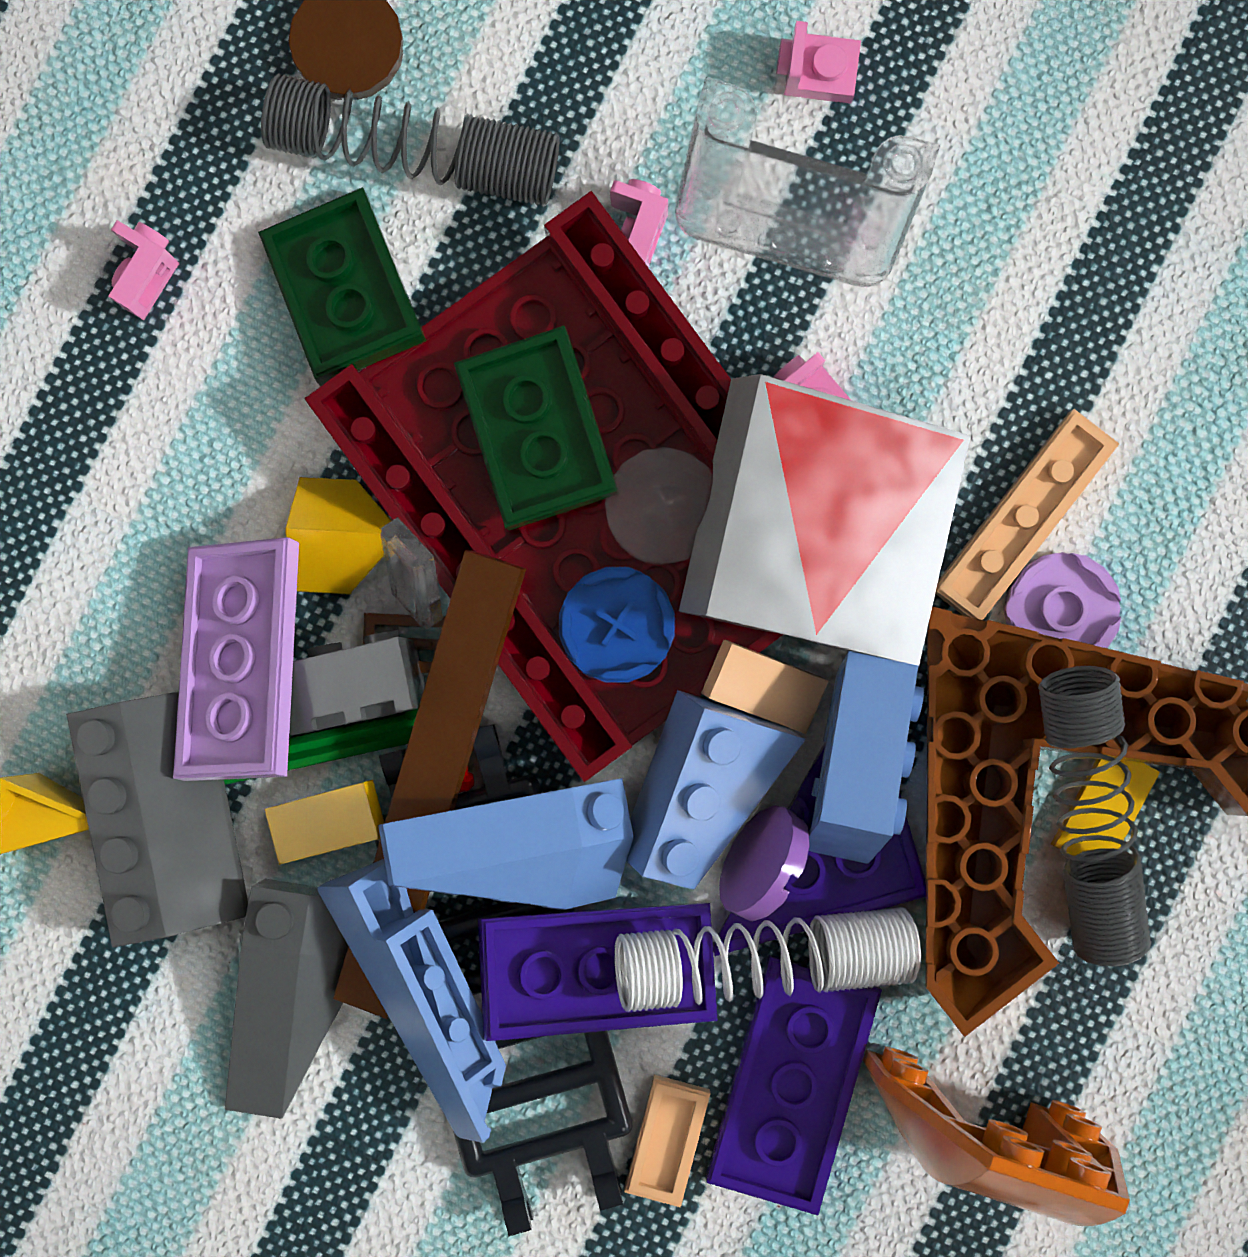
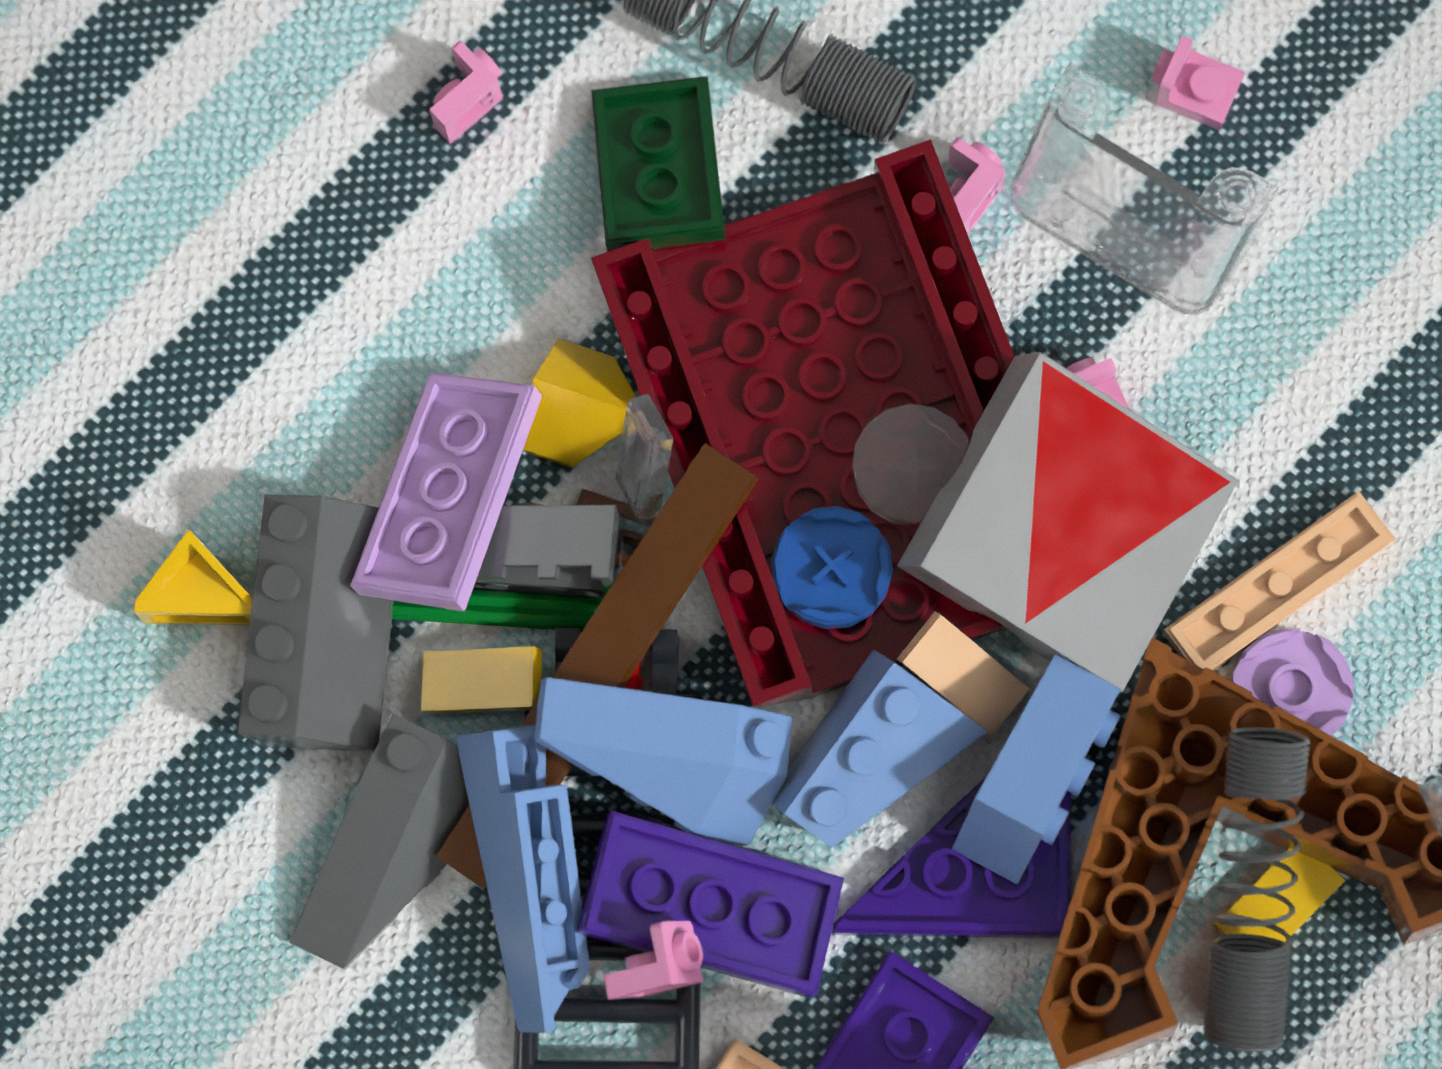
camera: 25 degrees right, 10 degrees down
dark green tile [454,325,620,531] -> none
white piece [615,908,921,1012] -> none
medium lavender tile [719,805,810,922] -> none
none -> bright pink bracket [604,921,703,1000]

